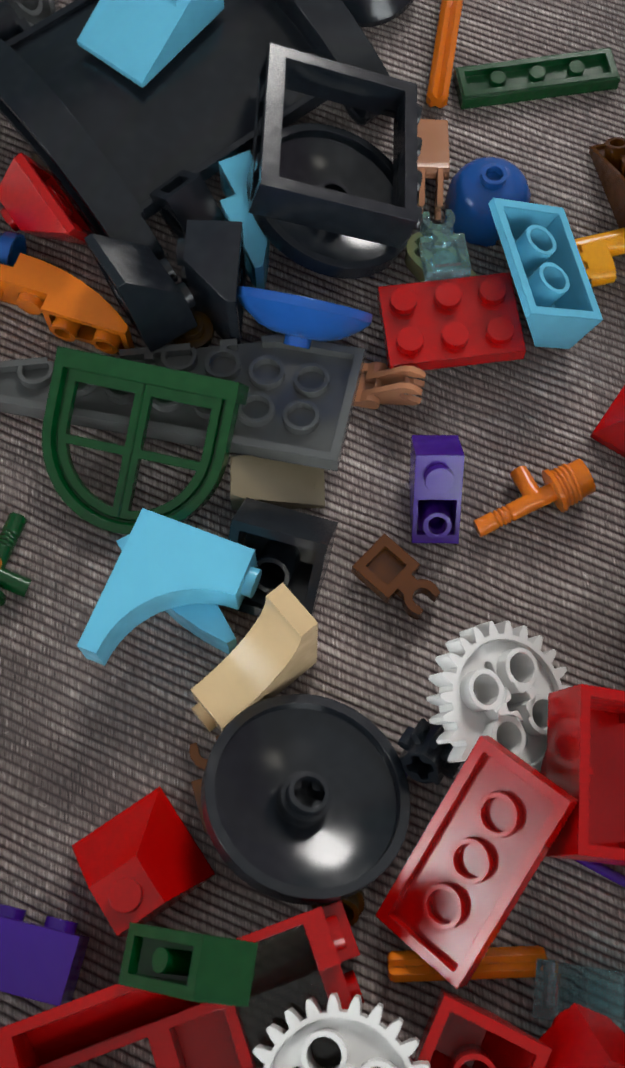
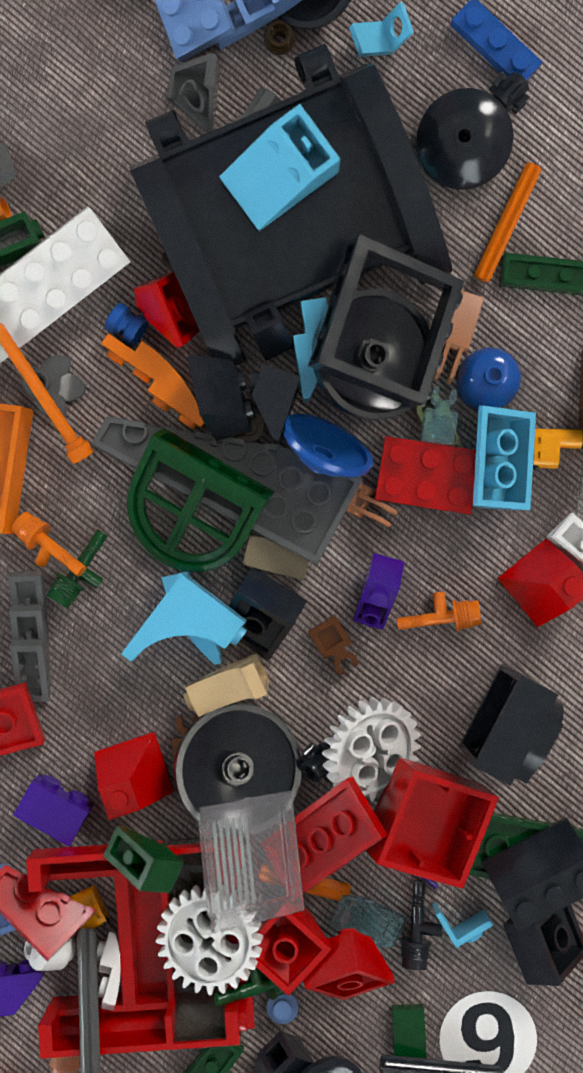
camera: 15 degrees right, 20 degrees up
none -> clear piece [199,790,304,933]

